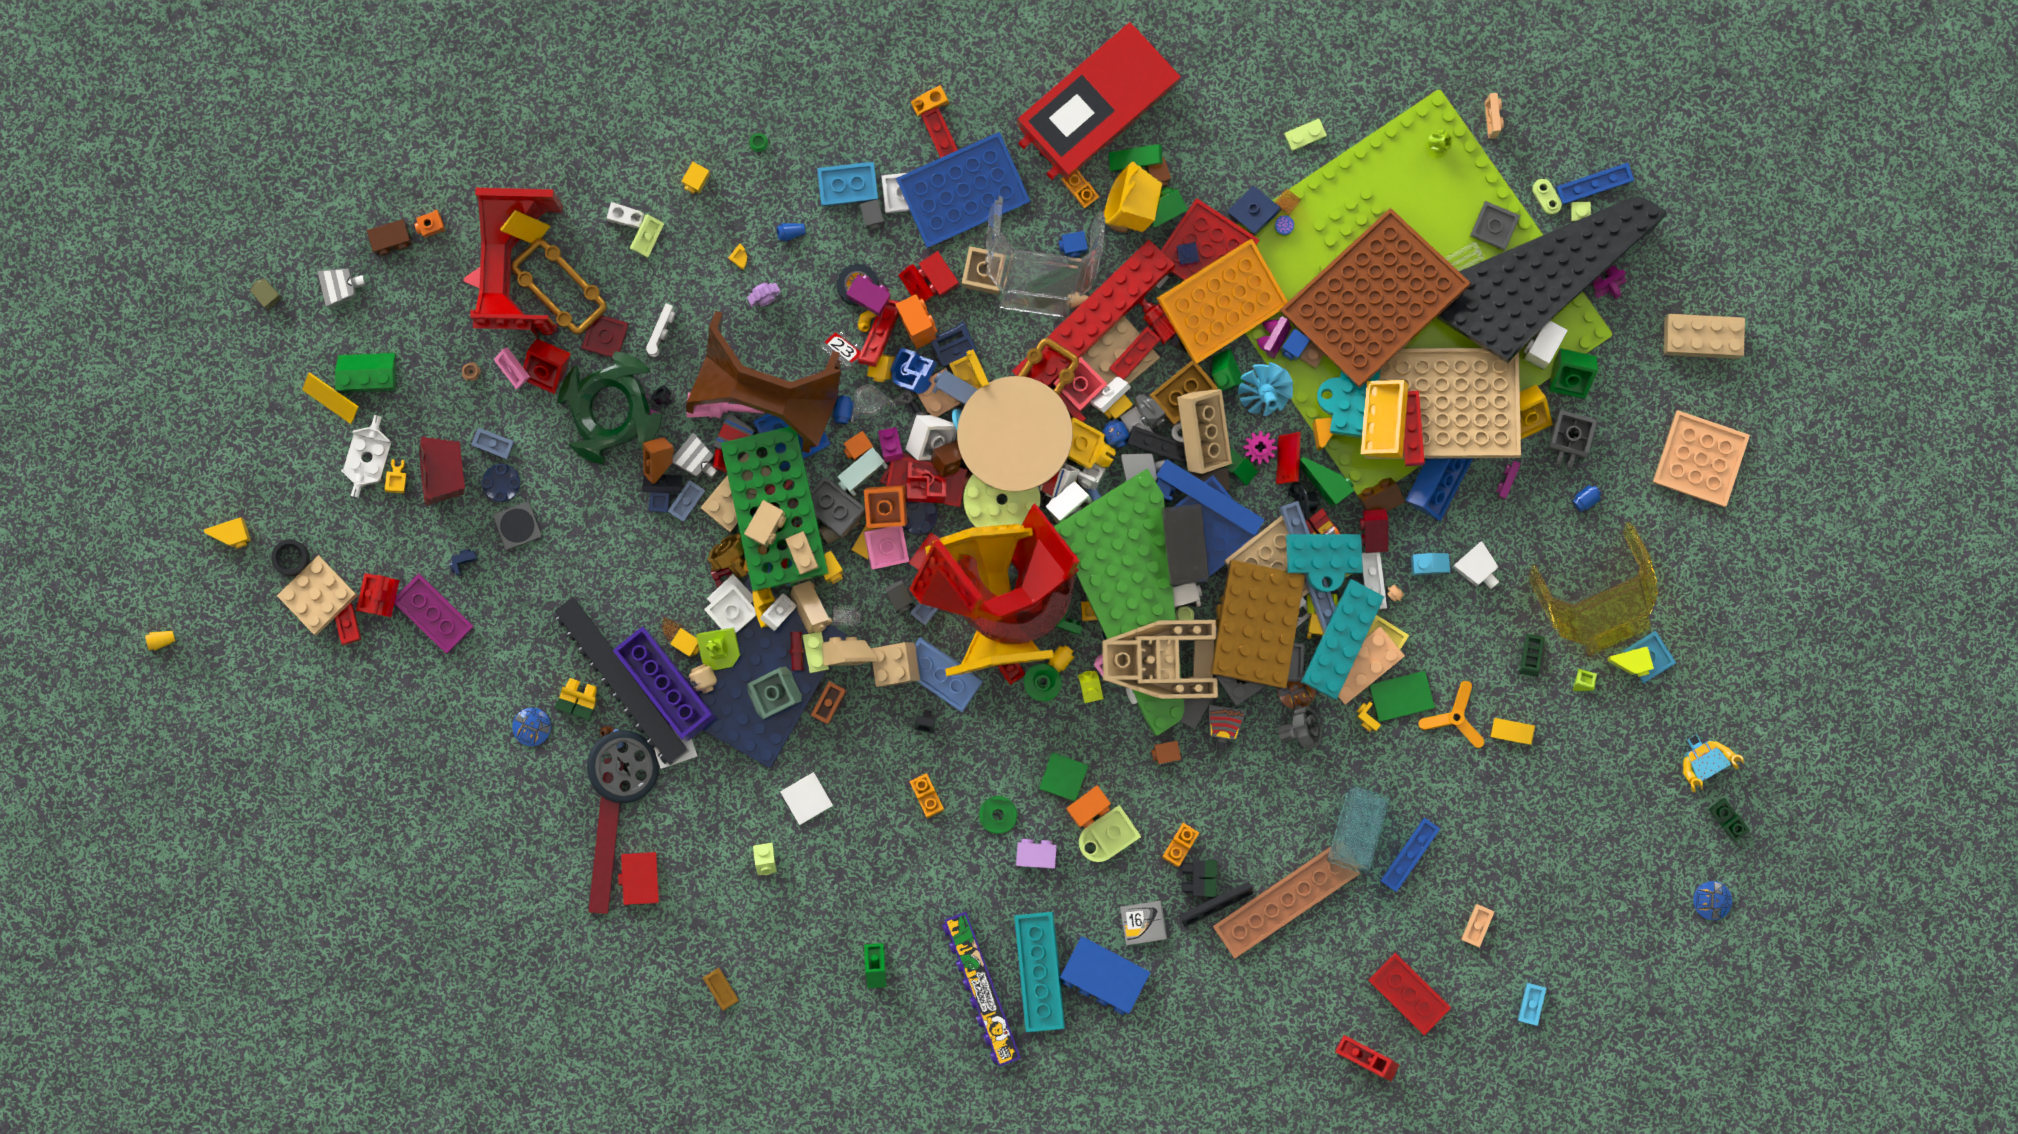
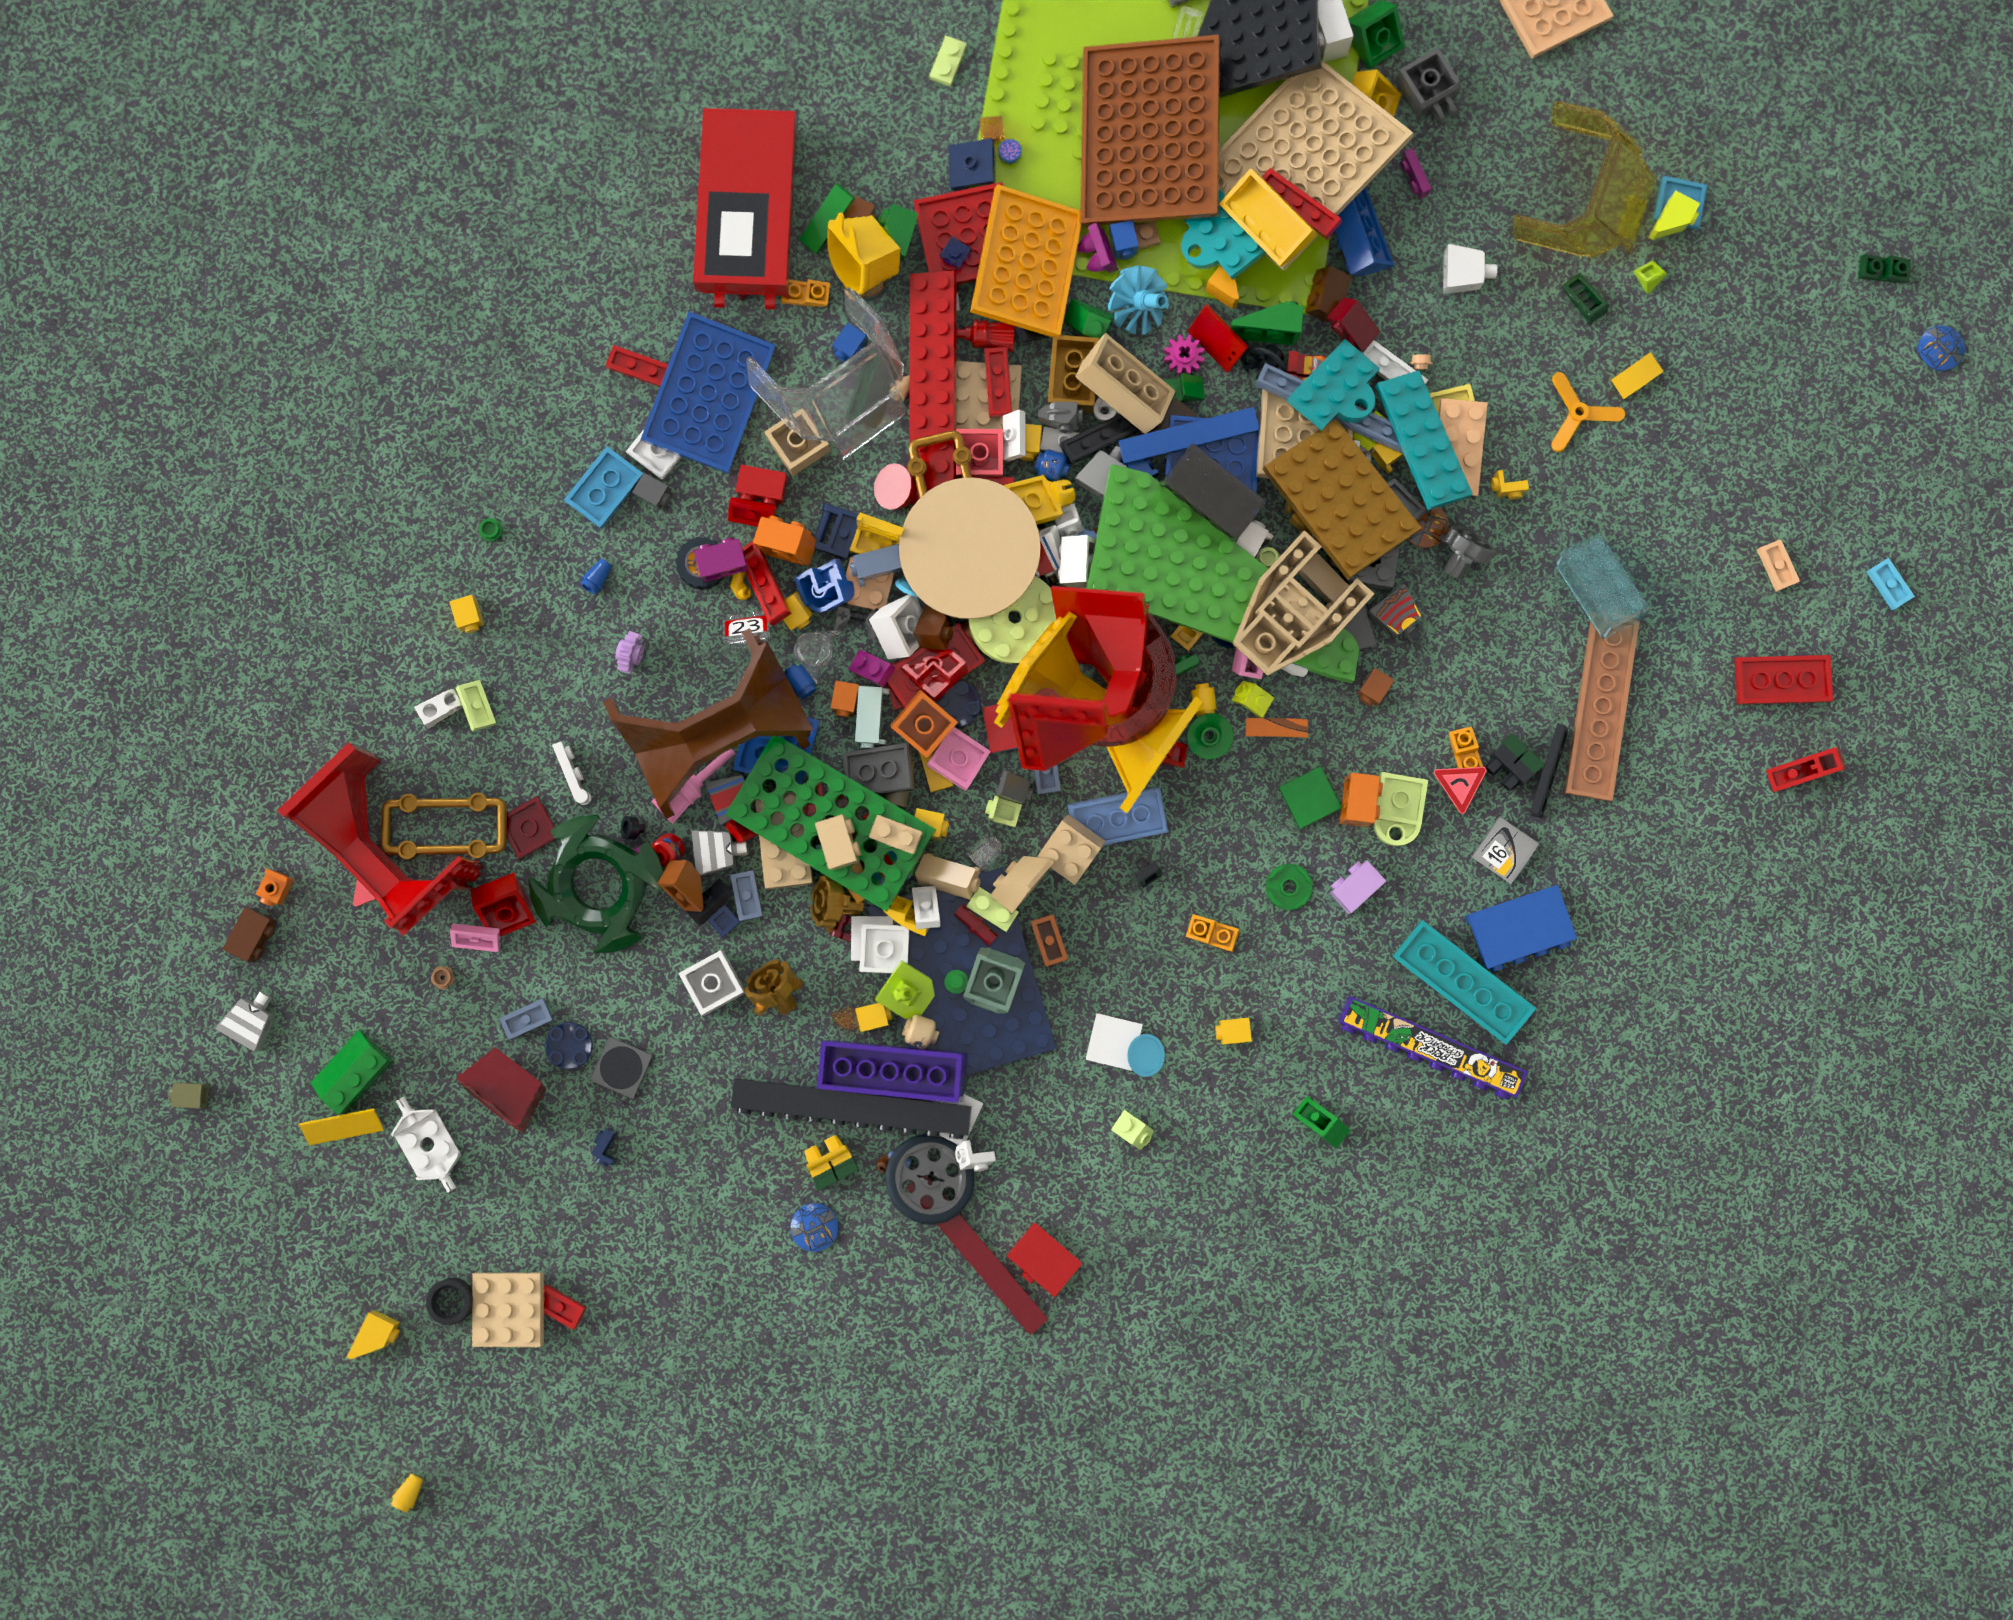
camera: 45 degrees left, 0 degrees up
red plate [356,573,400,618] -> none
yellow plate [385,459,407,494] -> none
magenta plate [394,573,474,654] -> none
yellow piece [500,210,550,243] -> none
pearl gold tile [703,968,739,1011] -> none
yellow tile [728,244,747,270] -> none
light orange leg [911,85,950,117] -> none
green tile [1369,671,1435,722] -> none
blue plate [1380,818,1440,892] -> none
medium azure slope [1410,553,1450,576] -> none
blue brick [1572,485,1601,513] -> none
torso [1683,734,1744,792] -> none
none -> red head [652,833,685,868]
none -> white brick [679,950,745,1016]
none -> pearl gold piece [744,959,803,1016]
none -> tile [874,463,916,511]
none -> green plate [944,970,968,994]
none -> white bracket [956,1140,996,1172]
none -> yellowish green bracket [985,796,1022,828]
none -> medium azure piece [1127,1034,1165,1077]
none -> yellow brick [1215,1018,1252,1044]
none -> orange sticker [1246,718,1308,738]
none -> piece [1434,767,1486,814]

